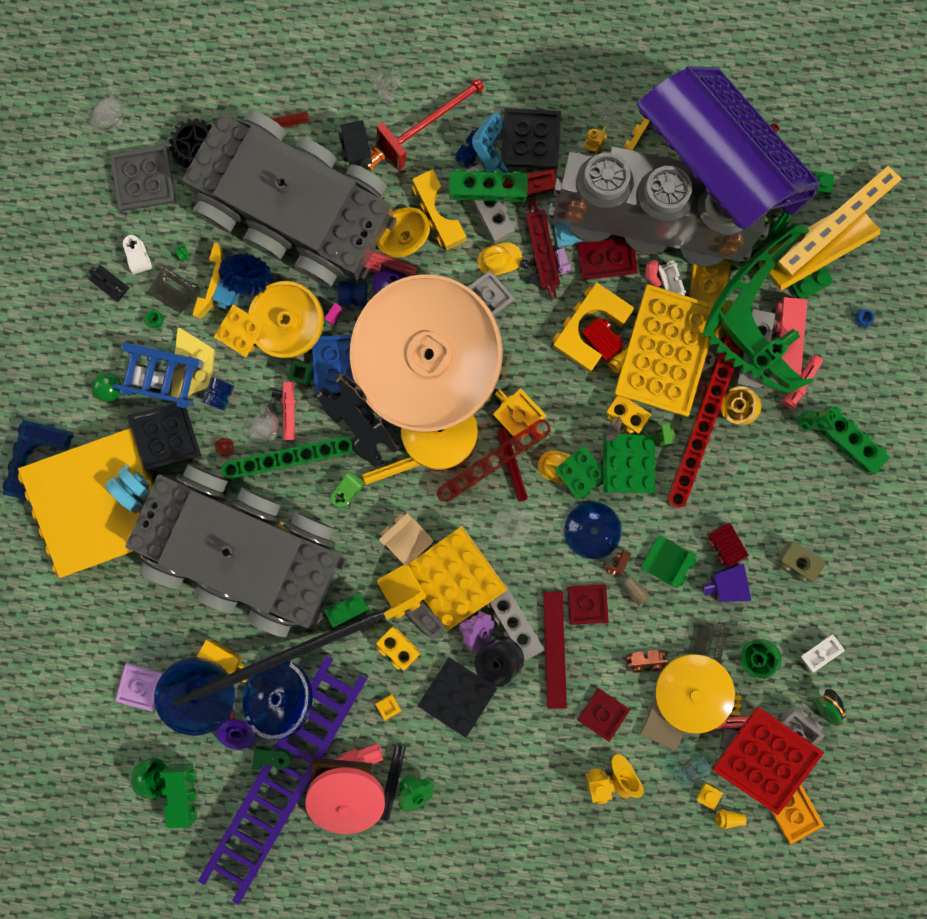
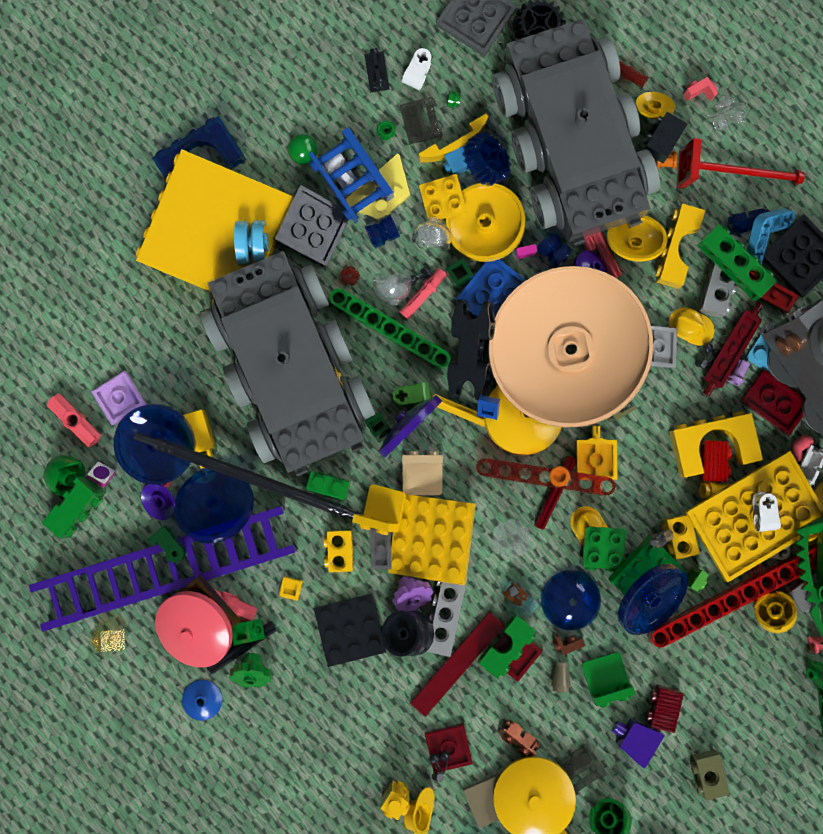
camera: 45 degrees right, 0 degrees up
none -> coral piece [46,393,102,448]
none -> tile [86,462,115,488]
none -> clear yellow bracket [92,629,125,653]
none -> blue dish [182,680,222,721]
none -> green bracket [232,619,265,645]
none -> dark green leg [364,411,391,443]
none -> dark purple dish [378,395,442,458]
none -> clear cylinder [411,217,451,250]
none -> black piece [429,750,450,782]
none -> blue plate [477,395,500,420]
none -> green arch [478,613,536,679]
none -> leg [501,580,541,618]
none -> orange tile [549,466,570,487]
none -> clear blue dish [618,564,688,635]
none -> yellow dish [635,92,675,119]
none -> coral bracket [683,77,718,102]
none -> white piece [752,491,781,532]

